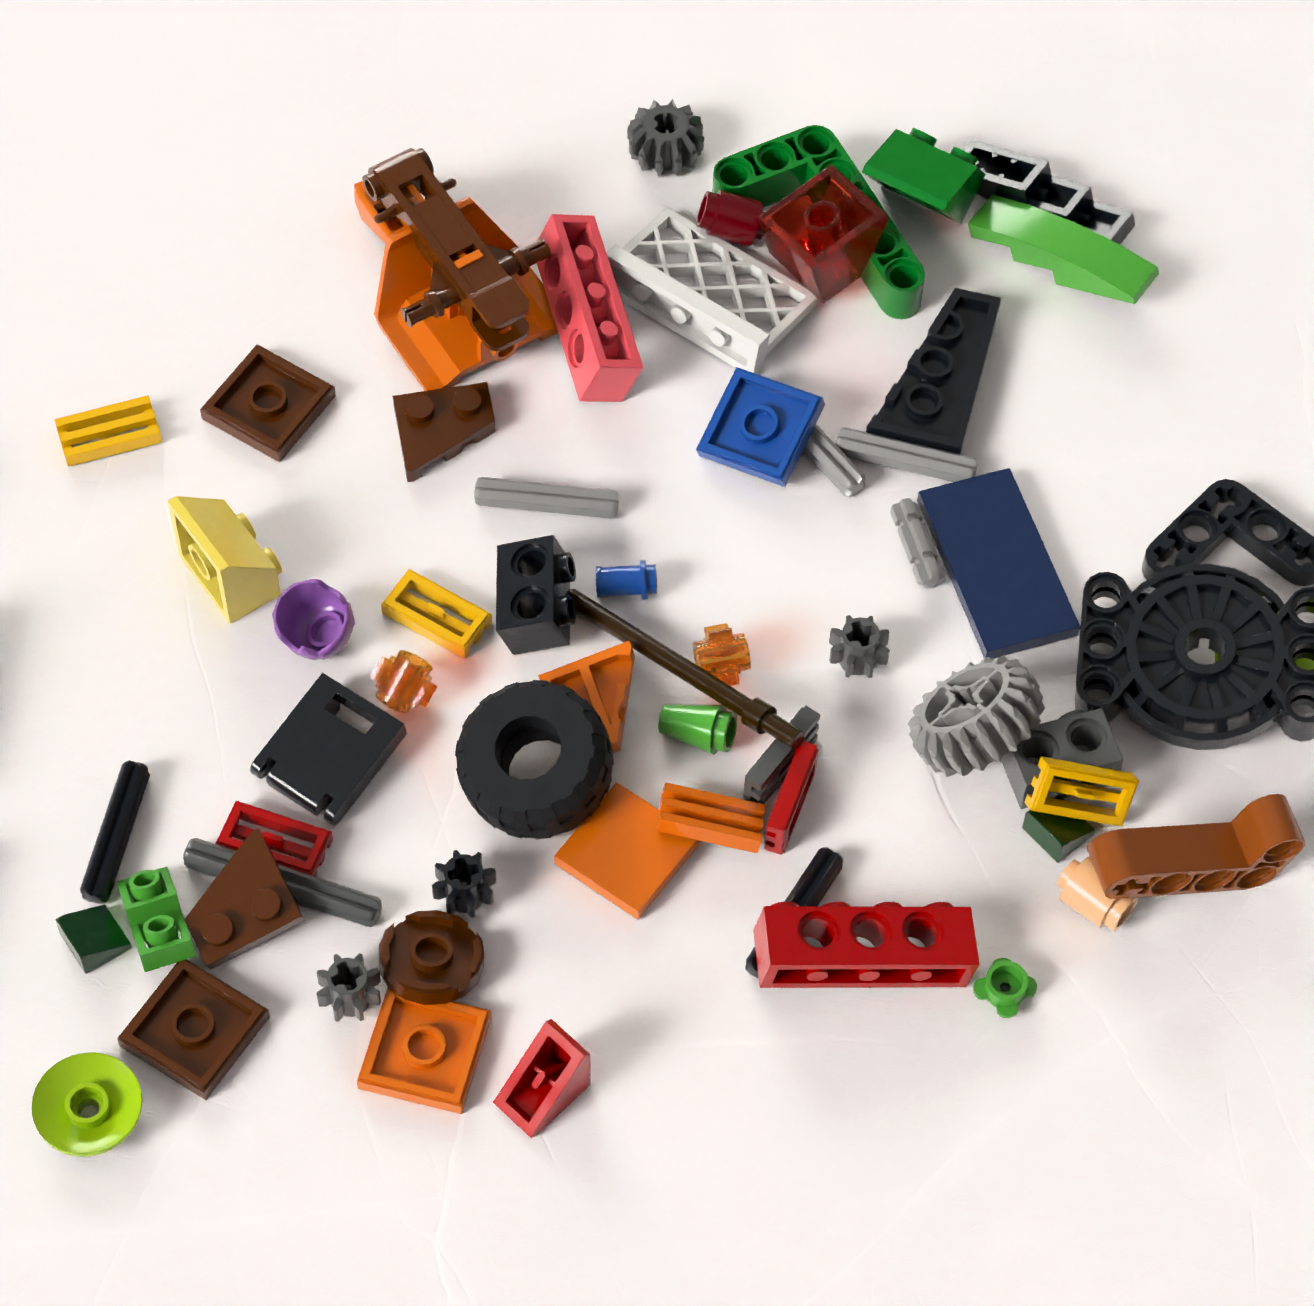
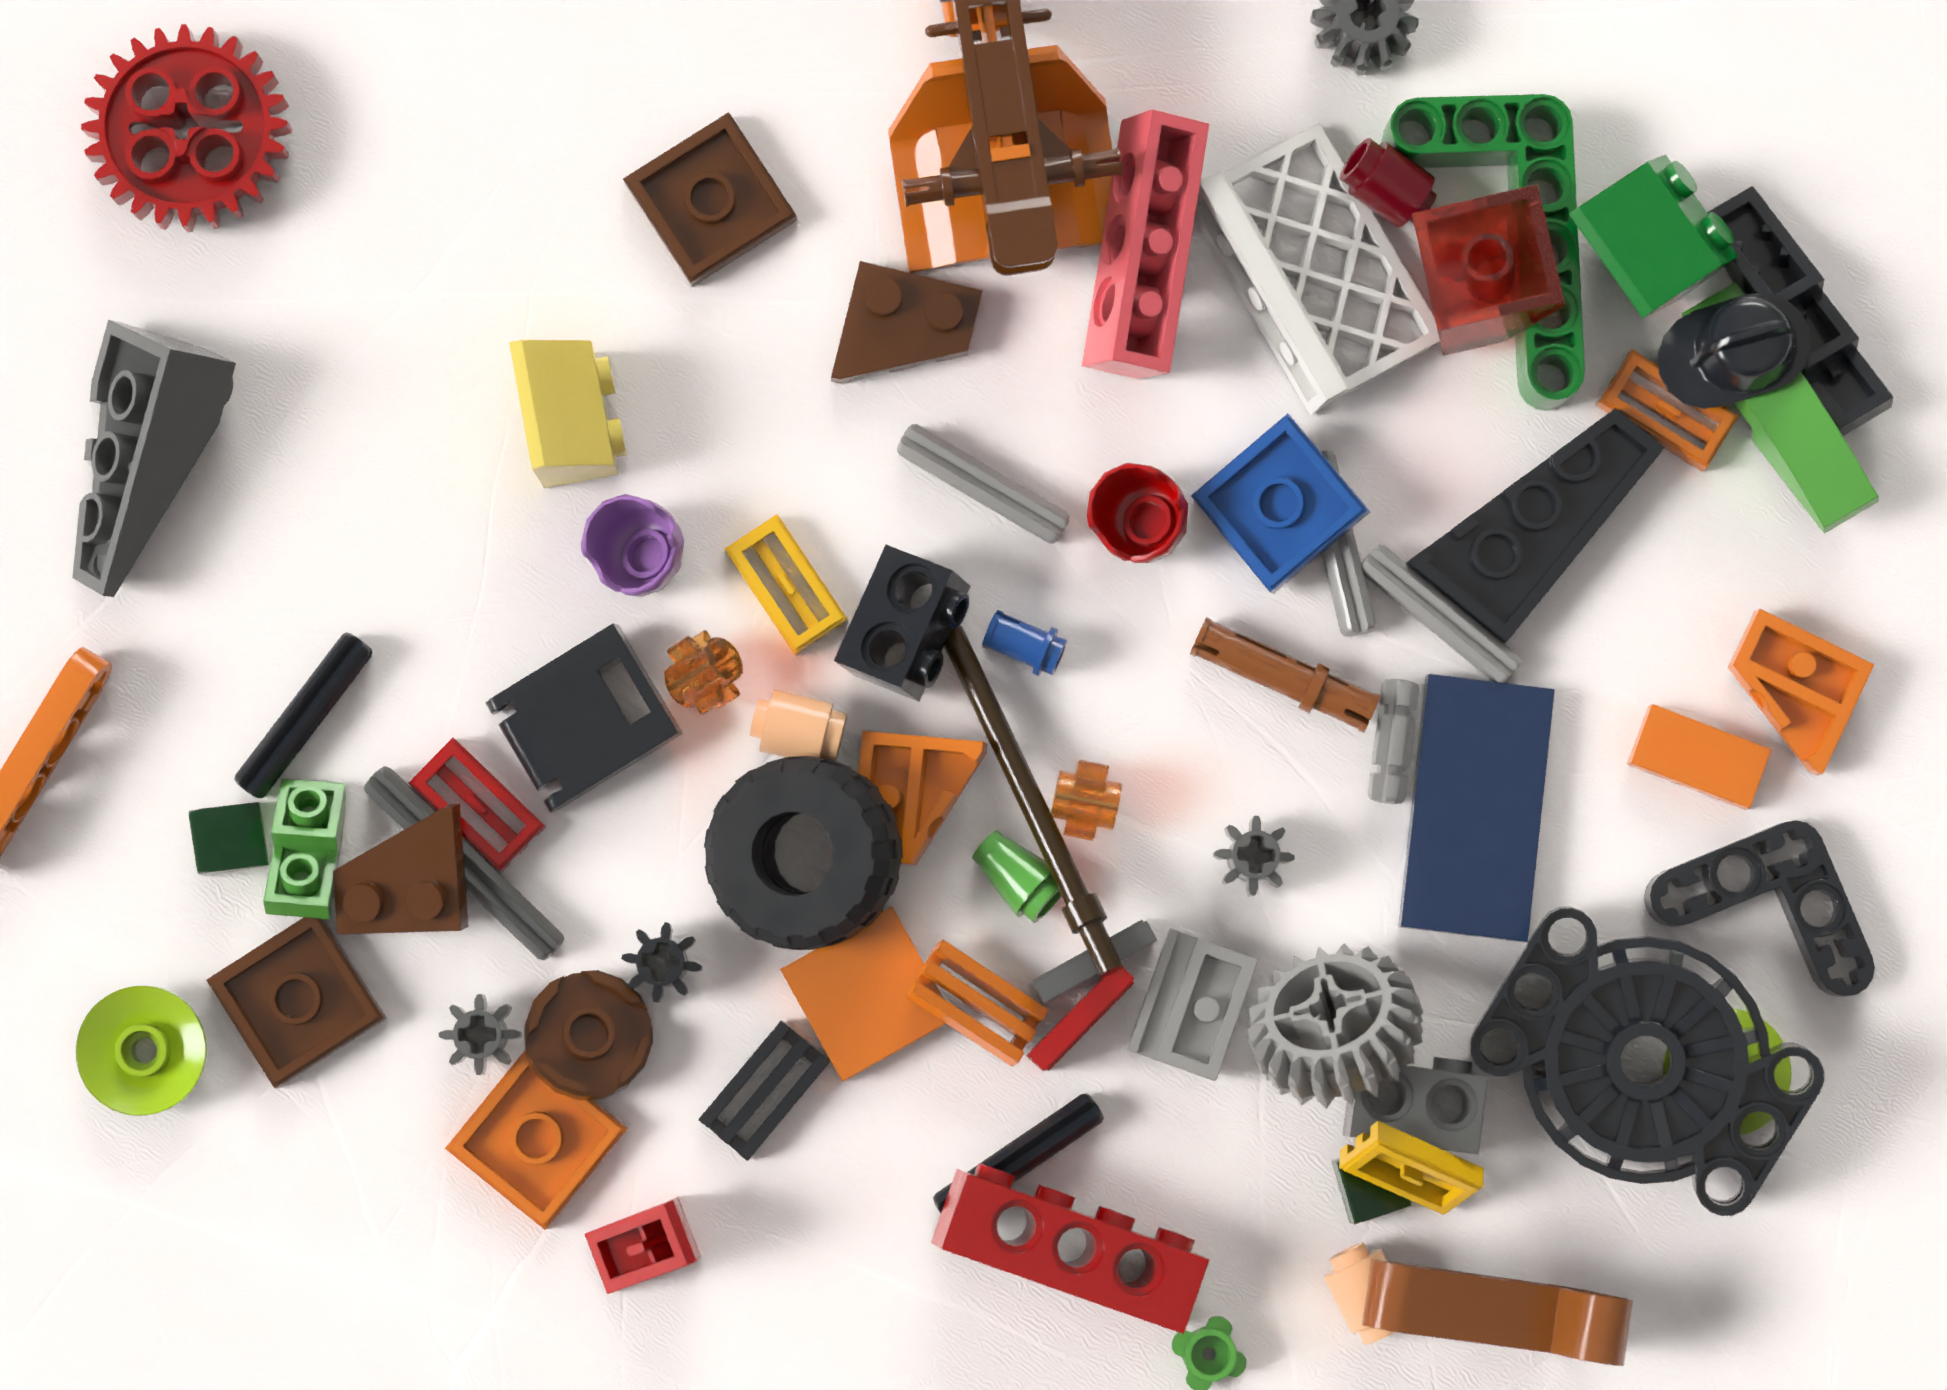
camera: 15 degrees right, 25 degrees up
yellow tile [54,395,162,467] -> none
none -> black tile [698,1020,831,1161]
none -> light nougat brick [750,689,847,761]
none -> red hair [1087,463,1188,564]
none -> light grey plate [1126,928,1258,1081]
none -> dark orange pin [1190,617,1381,733]
none -> orange tile [1596,349,1739,472]
none -> orange tile [1627,704,1772,810]
none -> black piece [1658,293,1811,409]
none -> orange wing [1727,609,1875,776]

